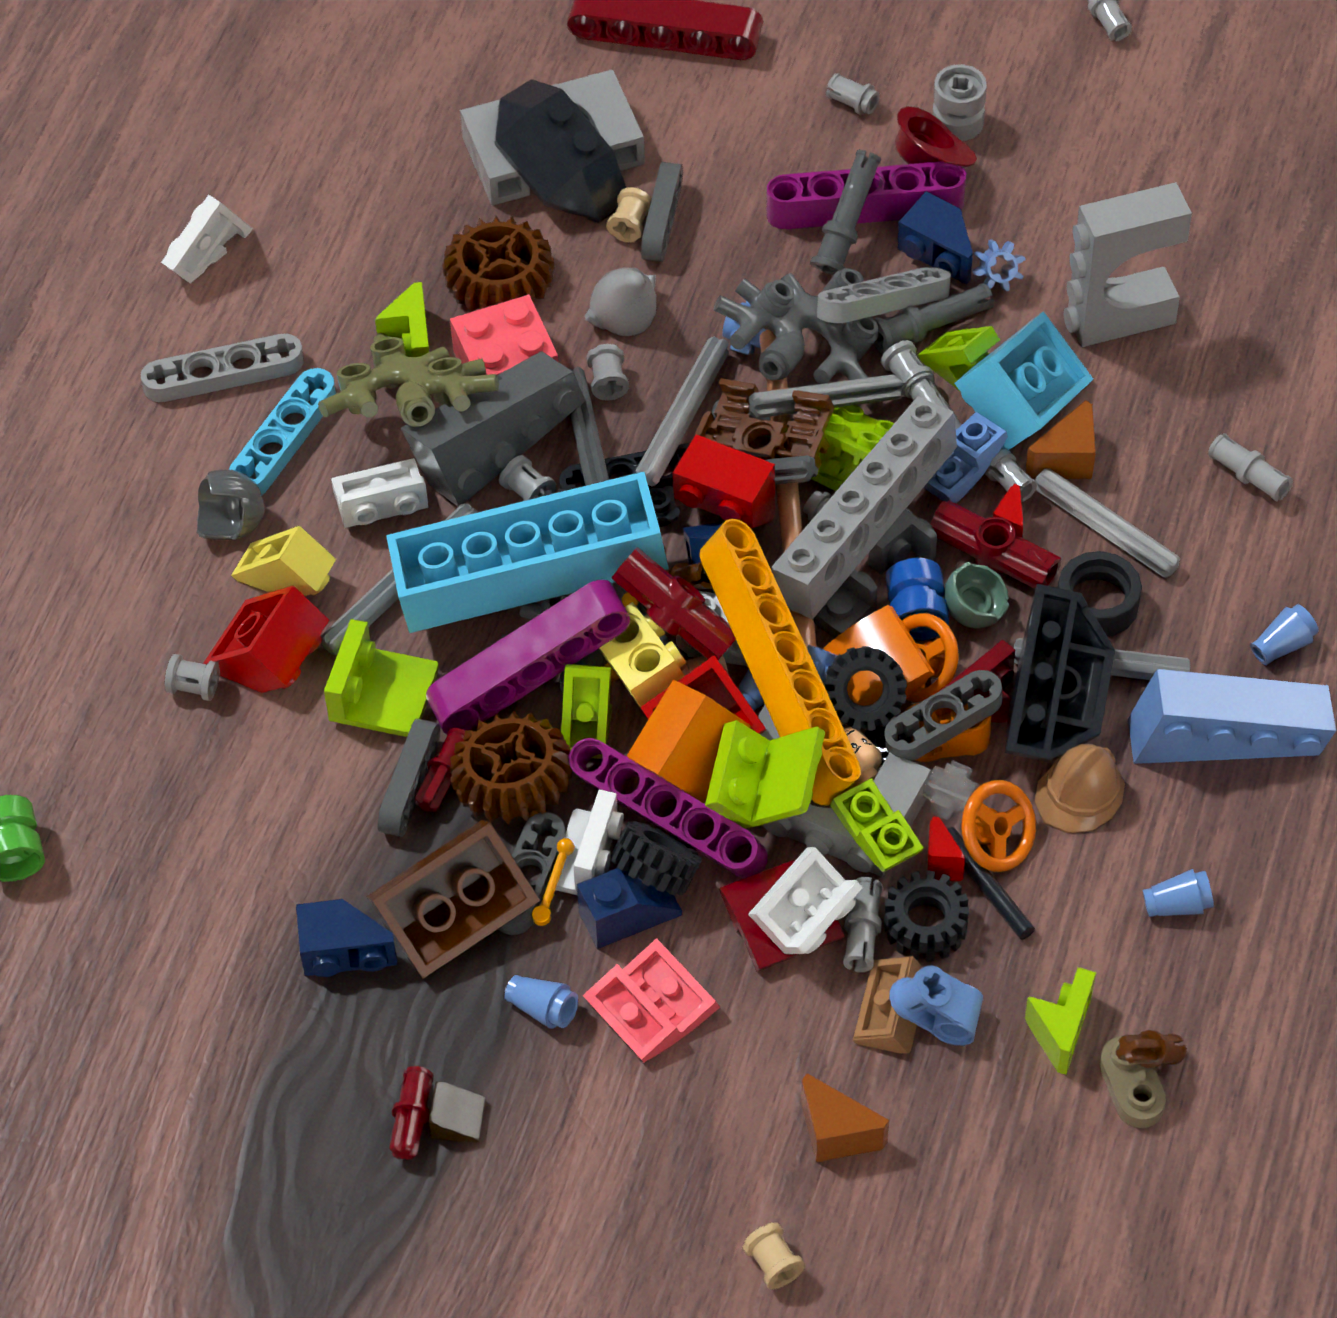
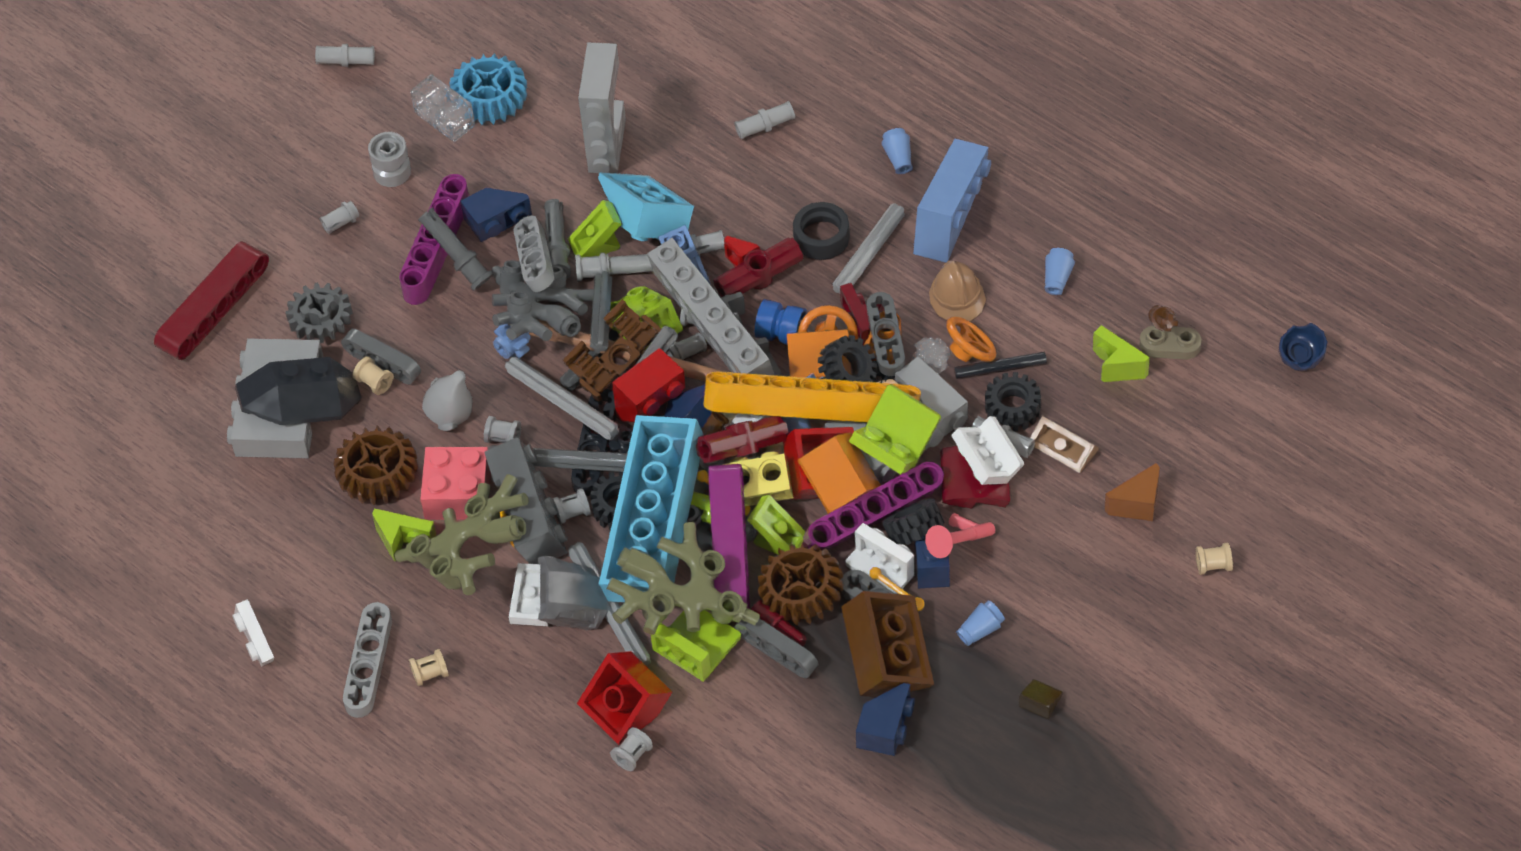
camera: 65 degrees left, 0 degrees up
dark grey hair [197,469,265,540] -> none
medium azure beam [229,368,336,495] -> none
light yellow slope [231,526,336,596] -> none
dark red axle [389,1066,434,1160] -> none
coral slope [582,938,720,1062] -> none
lime slope [830,778,924,872] -> none
medium blue piece [889,965,983,1045] -> none
dark red piece [895,106,977,167] -> none
red slope [927,817,965,881] -> none
sand green hair [944,562,1009,629] -> none
medium blue gear [972,239,1025,291] -> none
black wedge [1005,584,1115,763] -> none
dark orange slope [1025,400,1096,479] -> none
light grey axle [1035,468,1180,578] -> none
none -> dark grey gear [286,282,353,343]
none -> tan bush [409,649,449,687]
none -> clear brick [410,74,475,143]
none -> dark azure gear [449,53,527,125]
none -> flat silver slope [538,556,608,630]
none -> olive plant [606,522,760,635]
none -> coral piece [925,513,995,558]
none -> dark blue hair [1278,323,1328,371]

